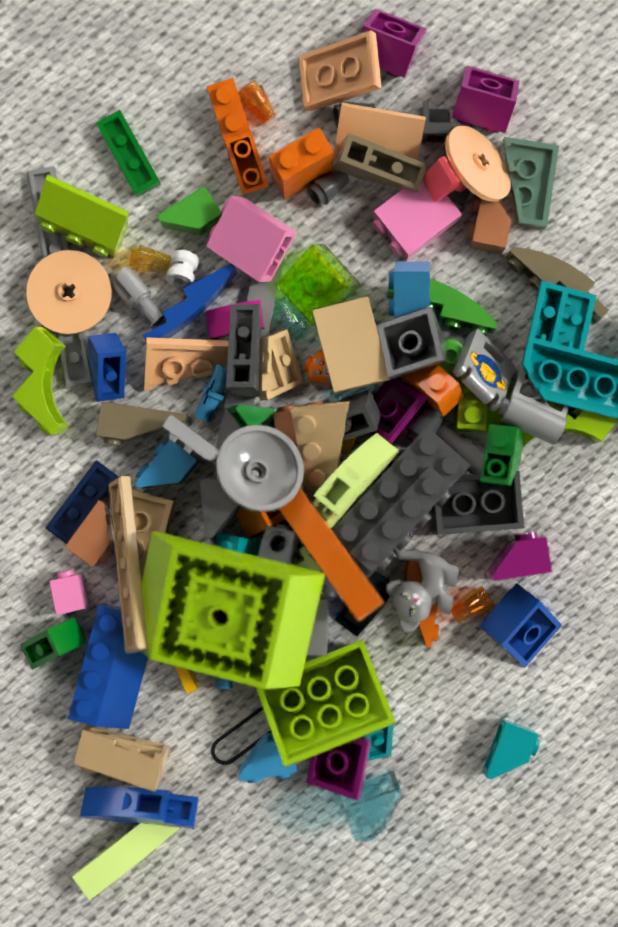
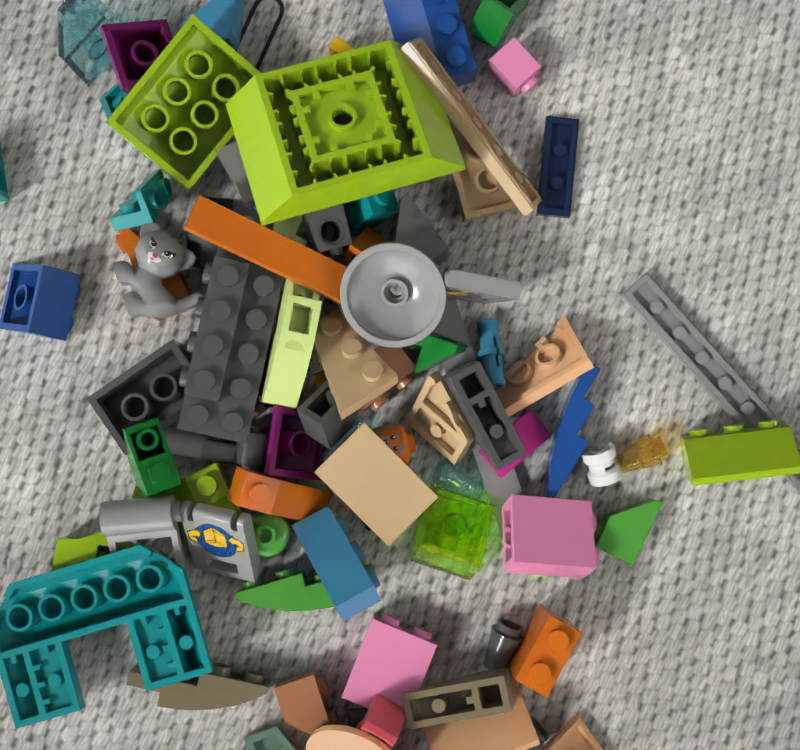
camera: 150 degrees right, 0 degrees up
lime arch [12,326,69,436] -> none
light nougat piece [26,250,112,335] -> none
nougat slope [65,500,114,567] -> none
blue slope [88,333,126,402] -> none
green plate [96,110,161,197] -> none
dark tan slope [96,402,189,446] -> none
light grey arm [112,267,165,328] -> none
dark azure slope [135,440,199,489] -> none
orange slope [207,78,269,195] -> none
clear orange cone [238,80,276,125] -> none
dark grey slope [377,307,447,379] -> none
clear orange cone [451,586,494,623] -> none
magenta slope [484,532,552,581] -> none
none -> teal bracket [110,169,173,231]

